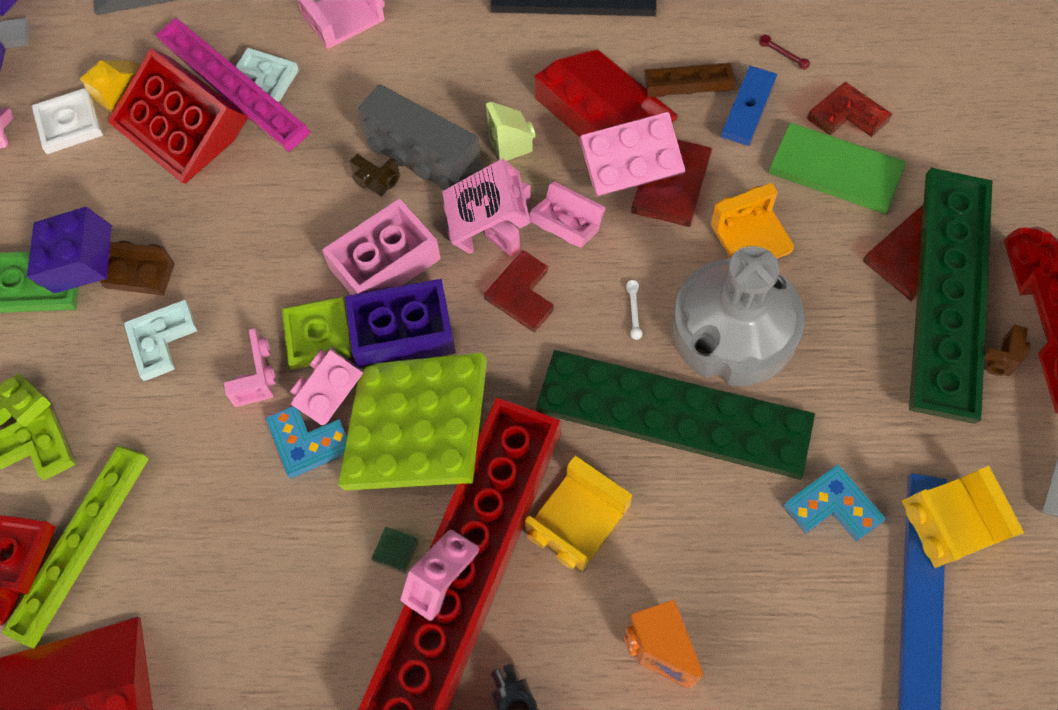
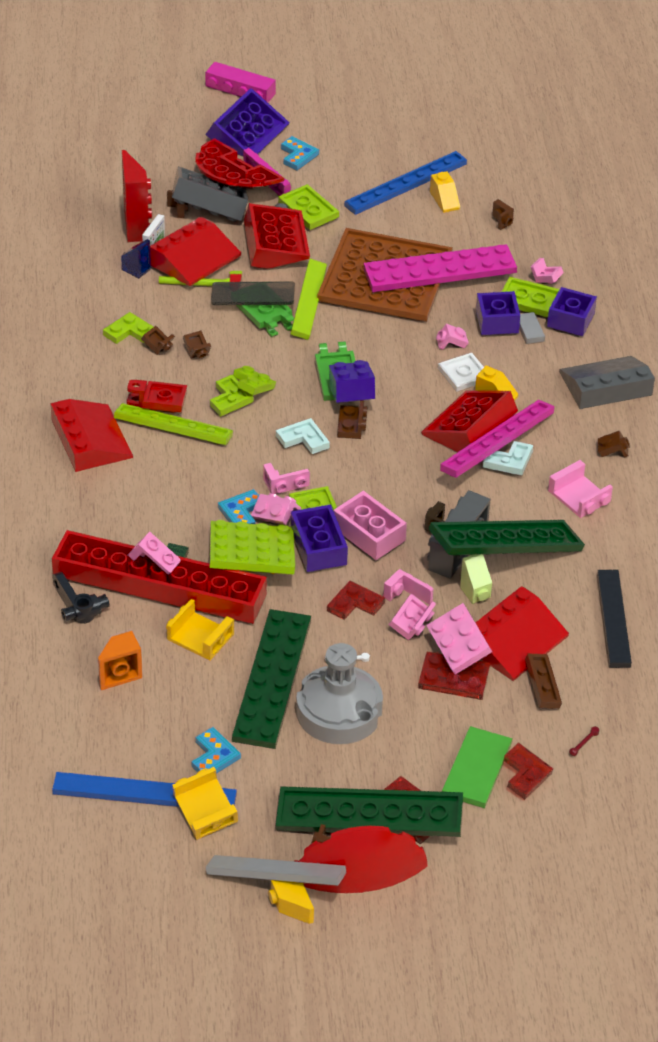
camera: 80 degrees right, 20 degrees down
bright pink panel [442,158,531,254] -> none
light orange bracket [711,183,794,259] -> none
blue tile [721,66,777,146] -> none
none -> dark green plate [428,520,585,556]

